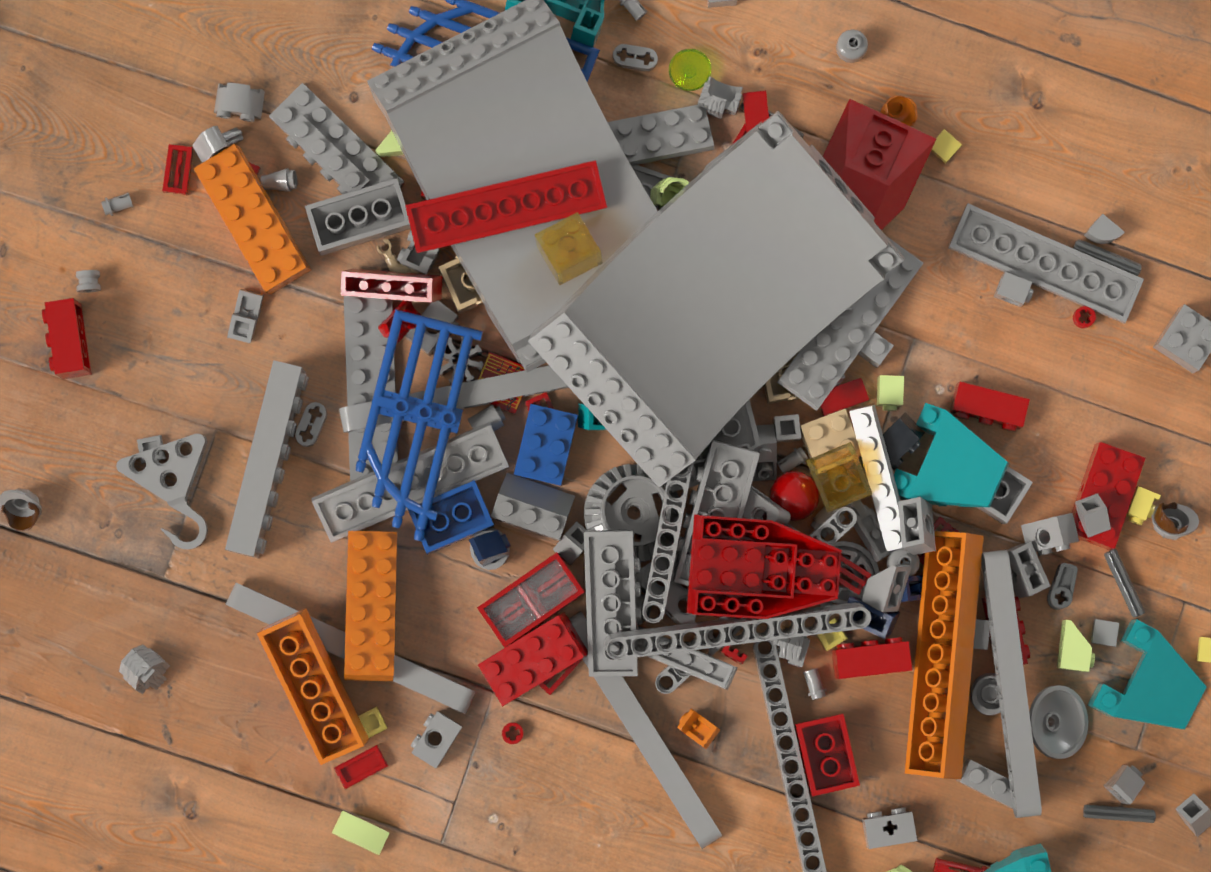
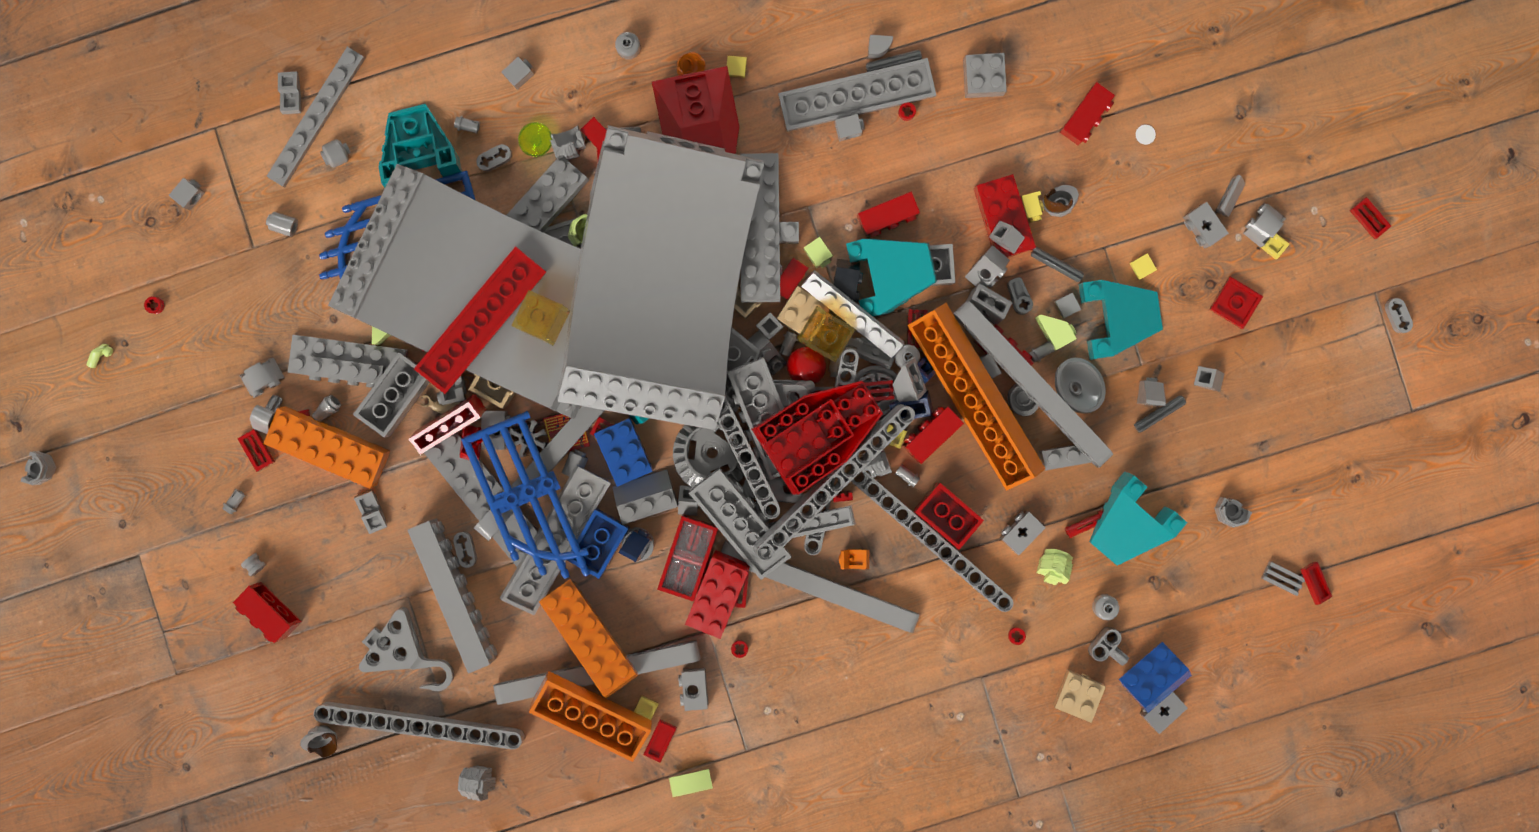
camera: 25 degrees left, 5 degrees up
light grey brick [898,497,936,555] -> none
none -> light grey beam [314,702,525,749]
none -> light grey pin [1029,341,1055,363]

